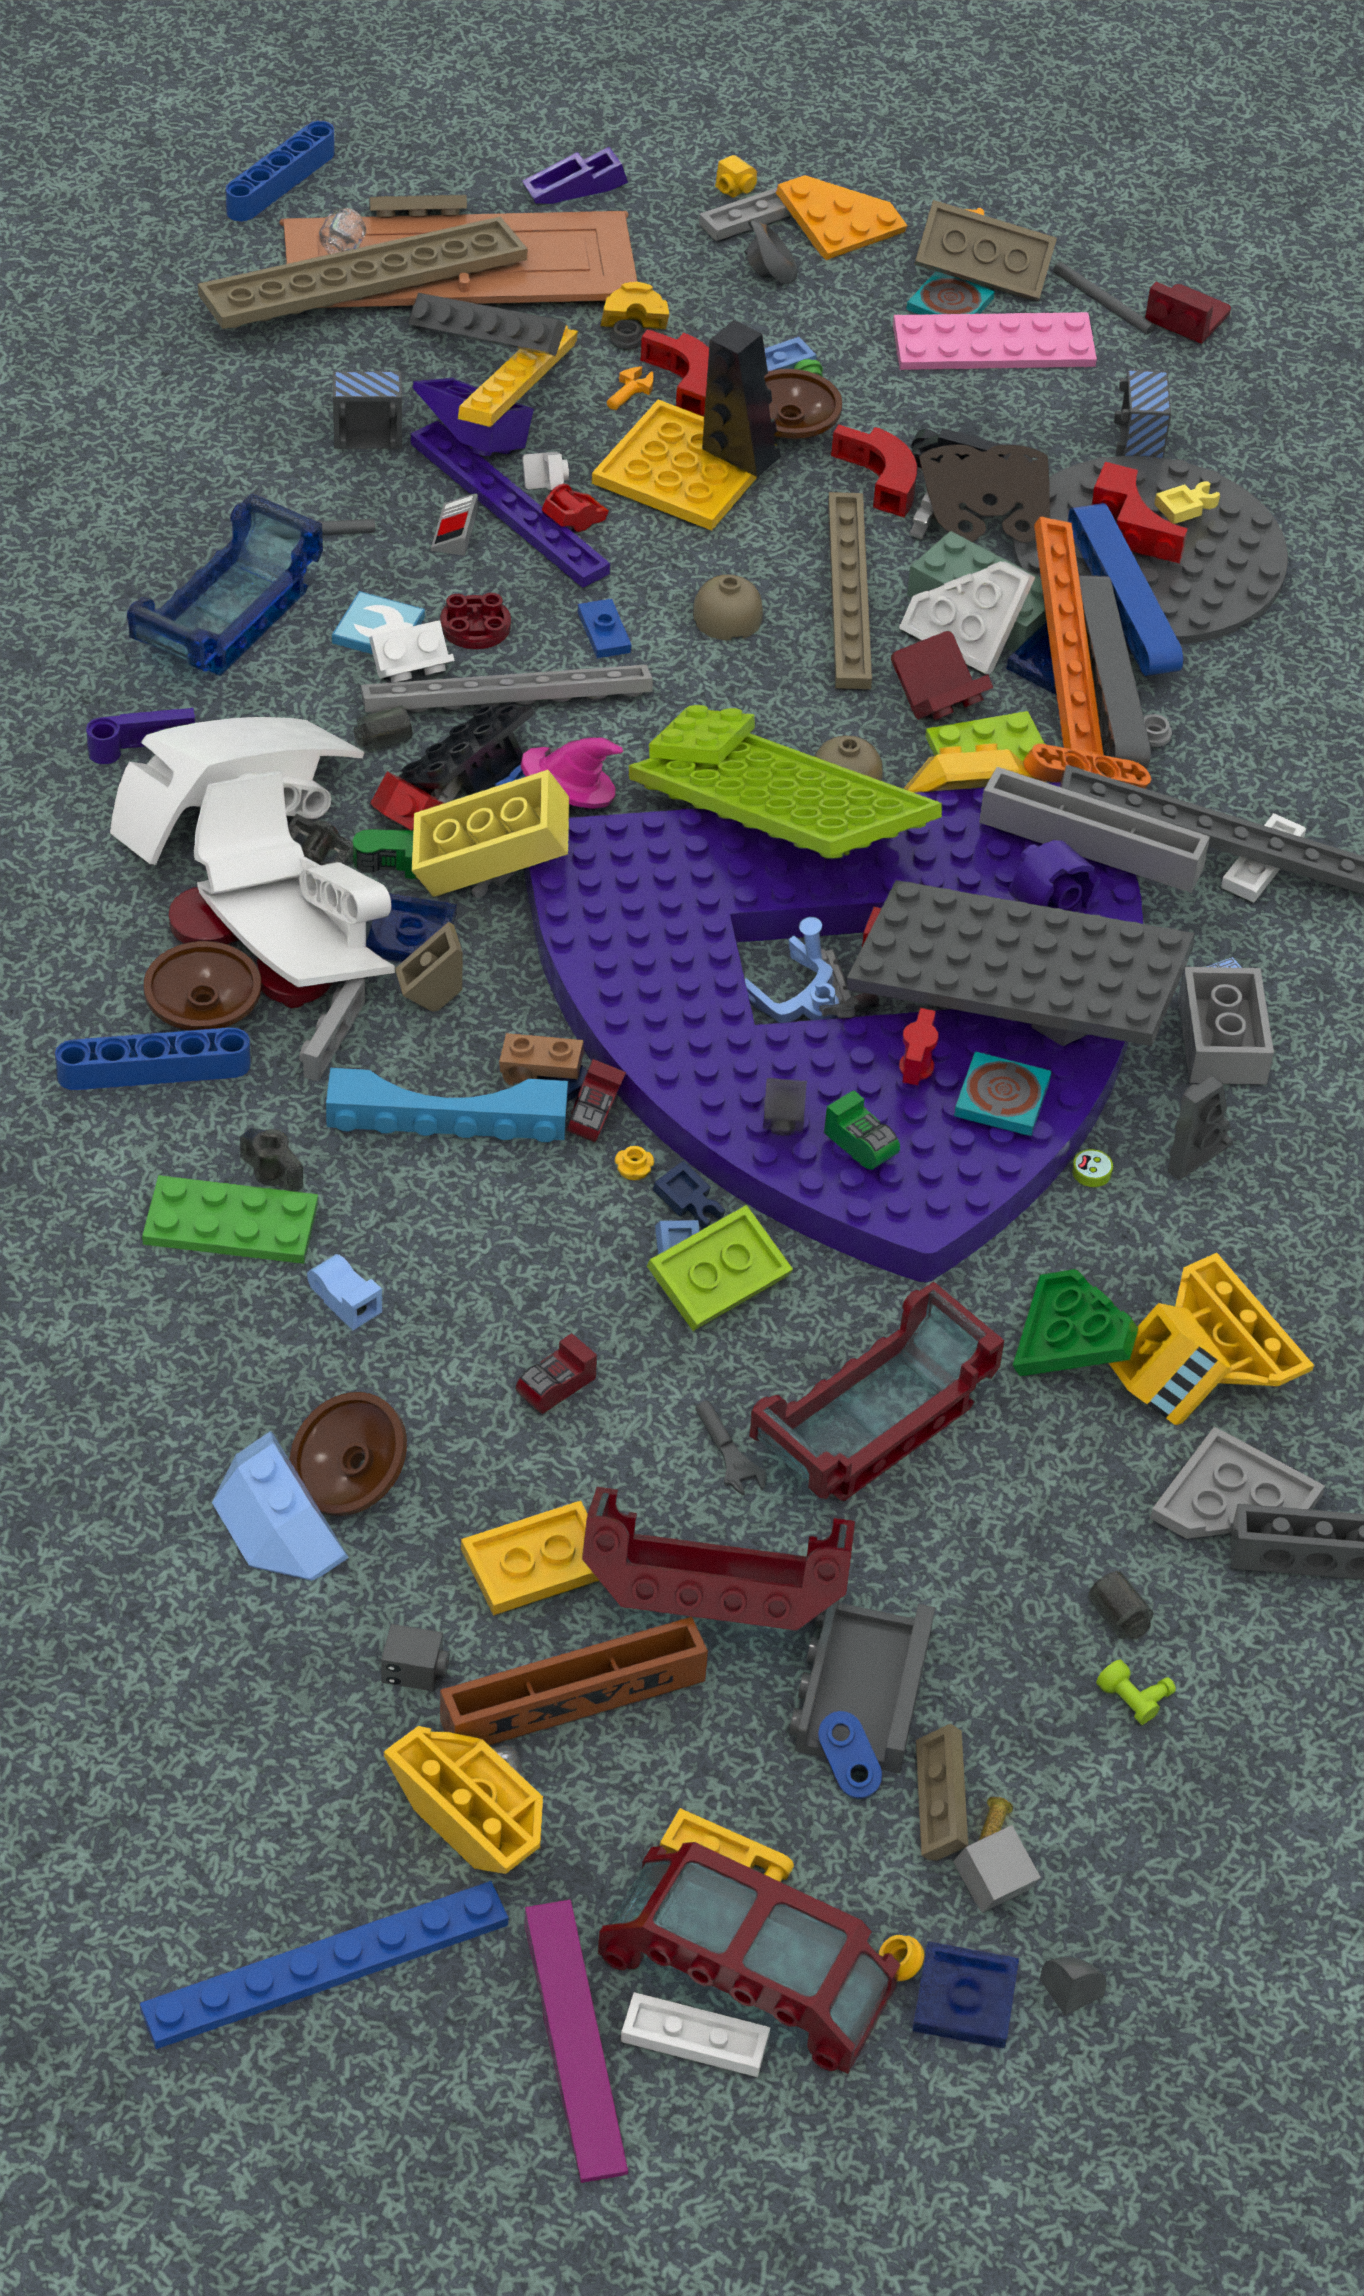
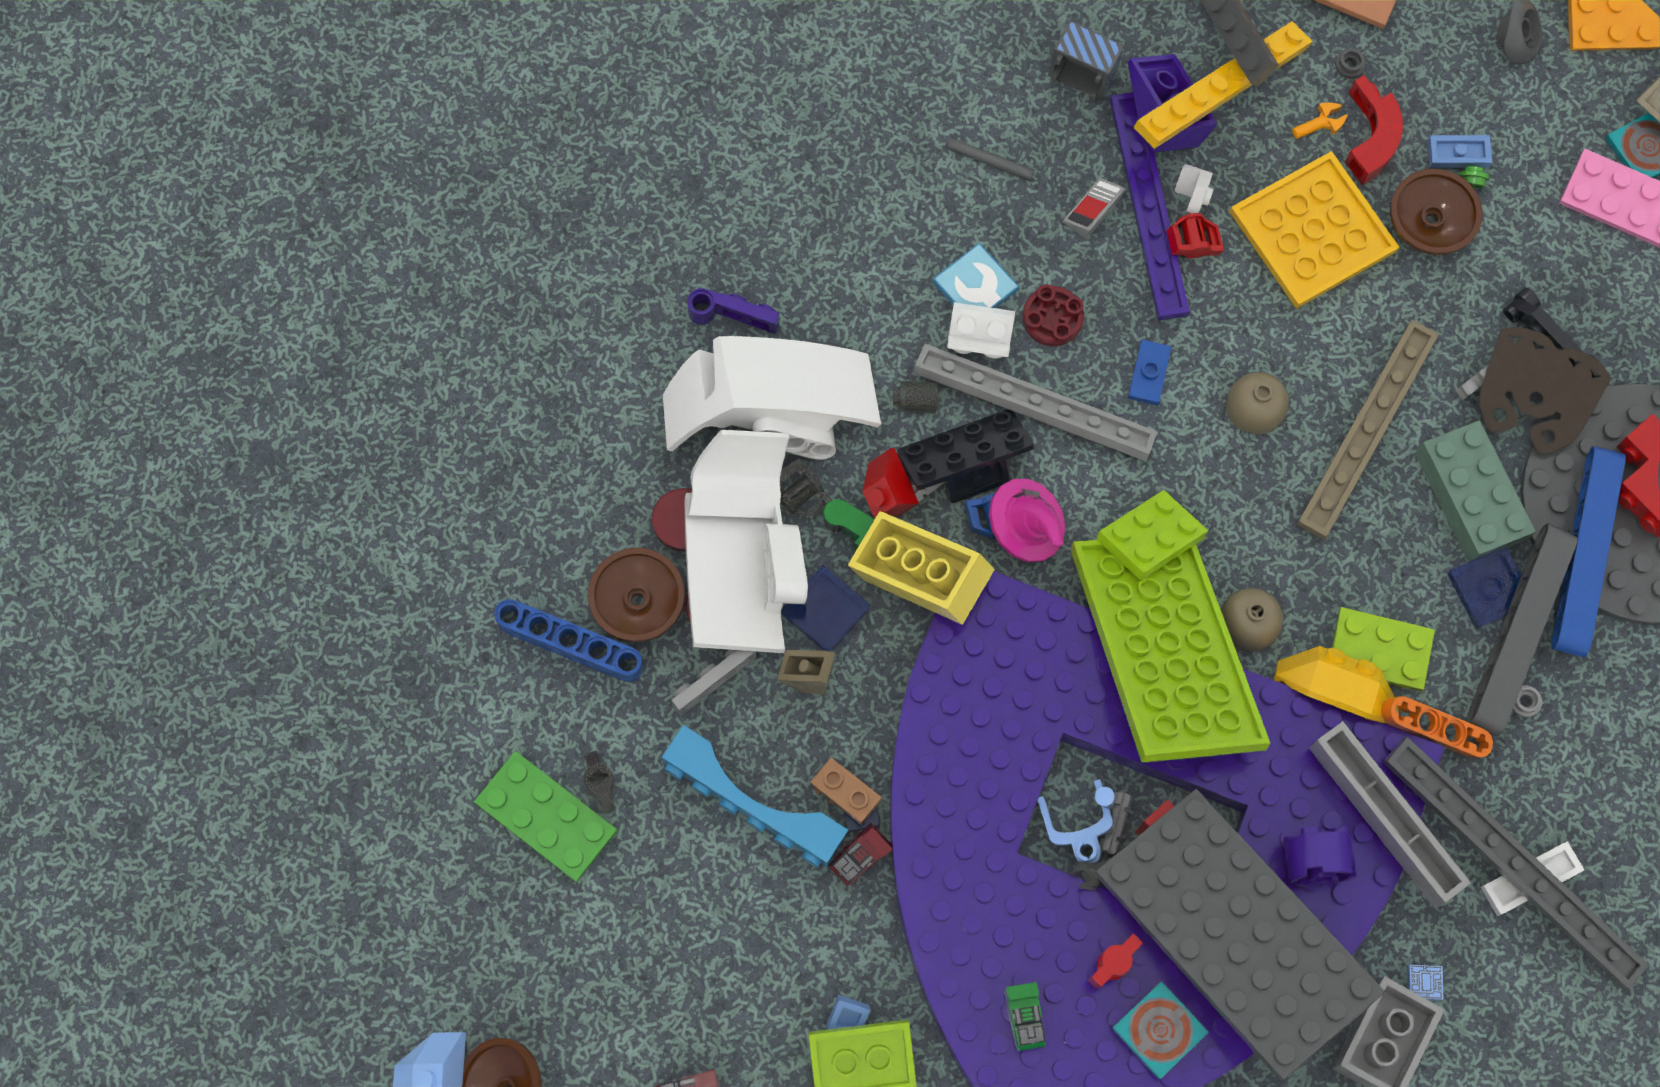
camera: 30 degrees right, 25 degrees up
windscreen [127,493,323,676] -> none
light blue leg [307,1254,382,1330] -> none
yellow cylinder [600,282,669,329] -> none
yellow plate [615,1146,654,1180] -> none
dark blue plate [653,1160,725,1229] -> none
black wedge [702,320,781,477] -> none
clear smoke bracket [763,1078,807,1136] -> none
red arch [831,424,917,518] -> none
dark red bracket [891,631,994,720] -> none
white plate [899,561,1035,674] -> none
orange plate [1034,517,1104,755] -> none

